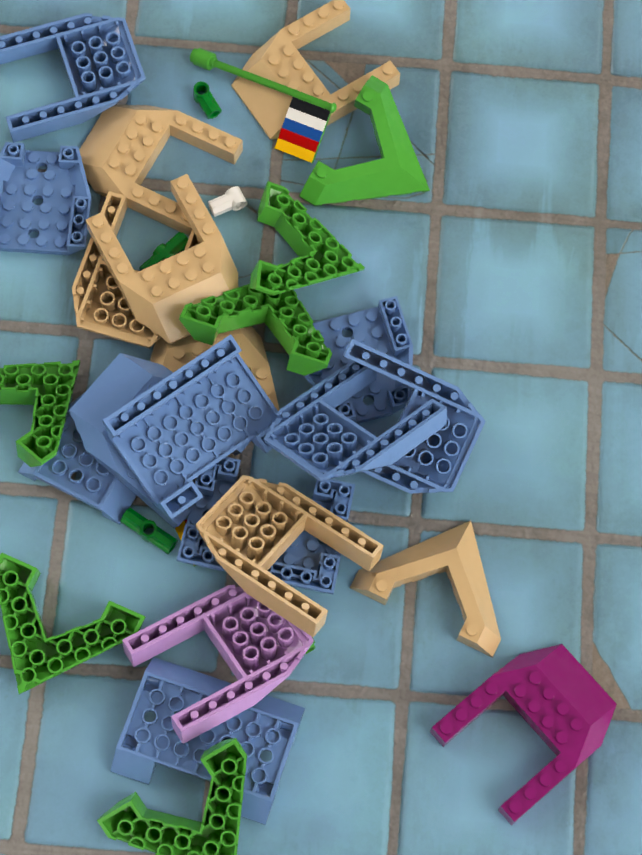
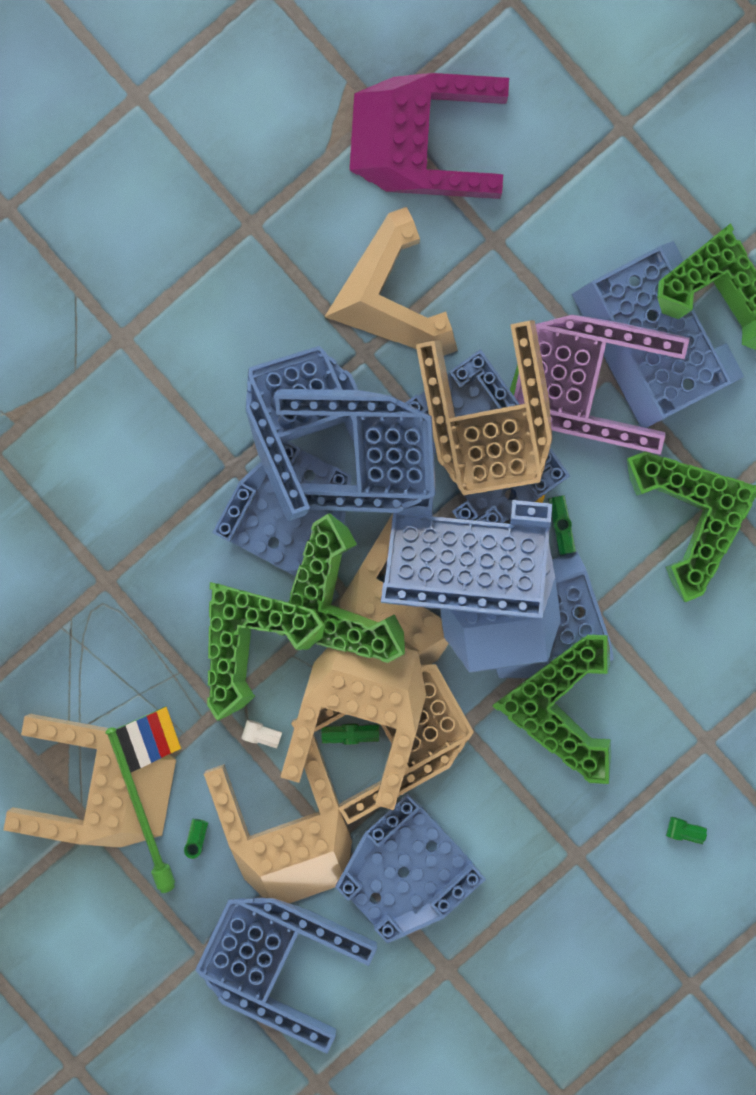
camera: 135 degrees left, 20 degrees up
bright green wedge [299,75,430,206] -> none

